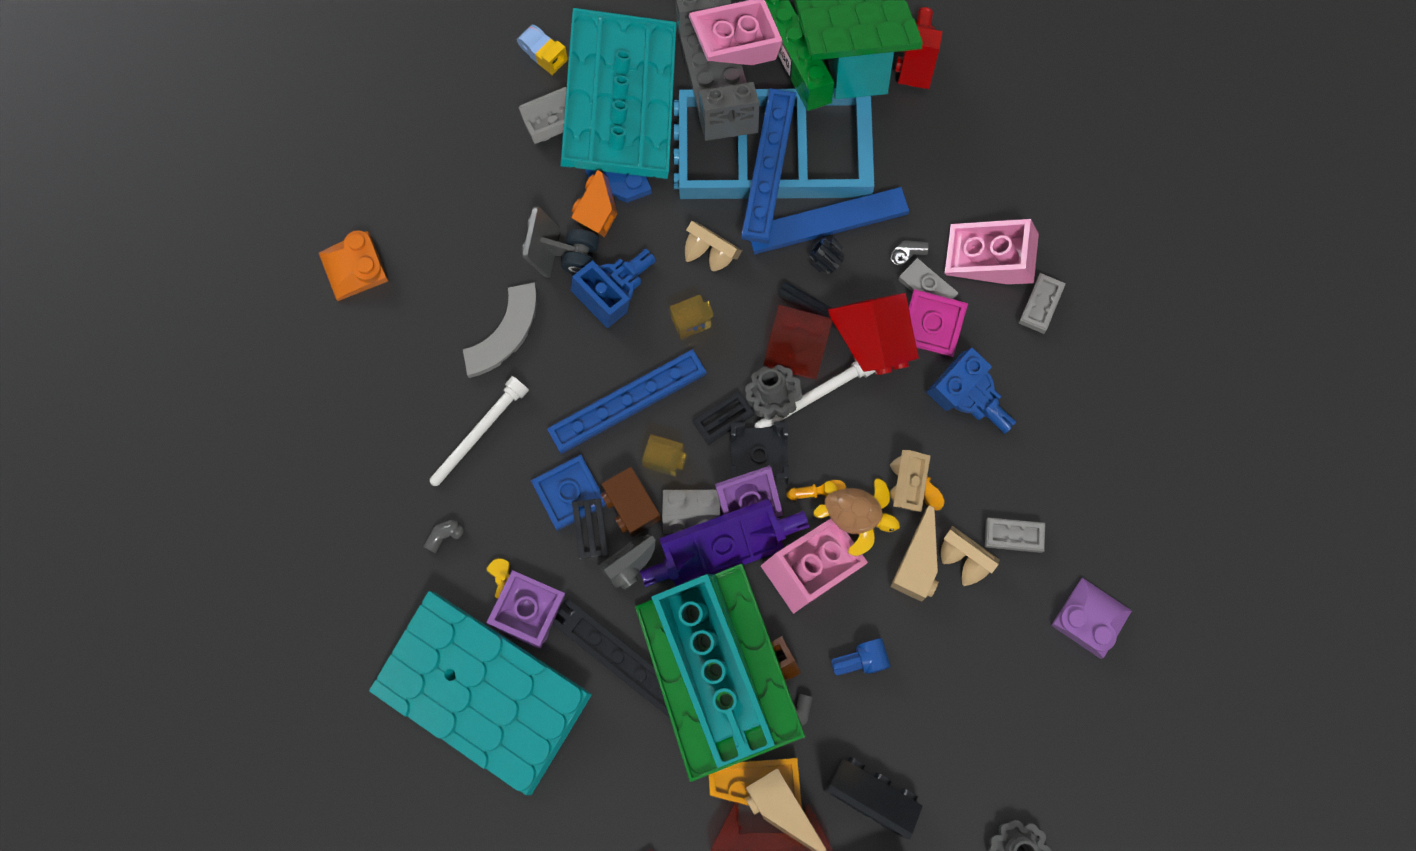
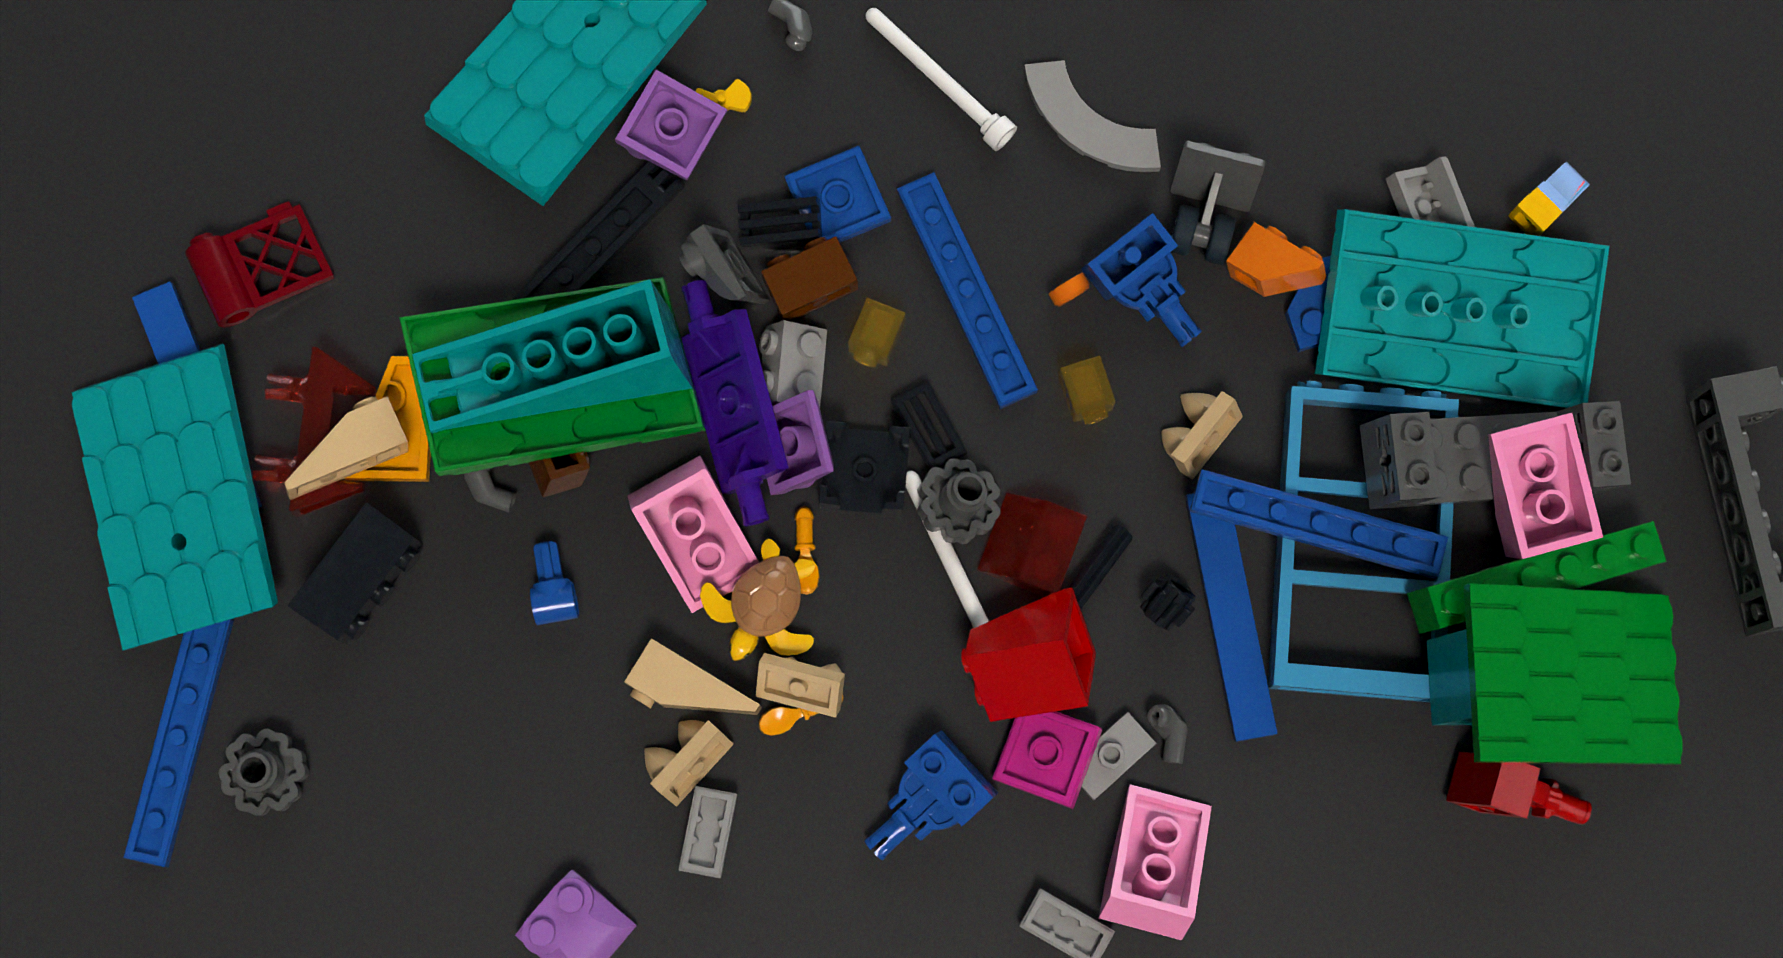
camera: 95 degrees right, 5 degrees up
none -> orange tile [1048,272,1091,307]

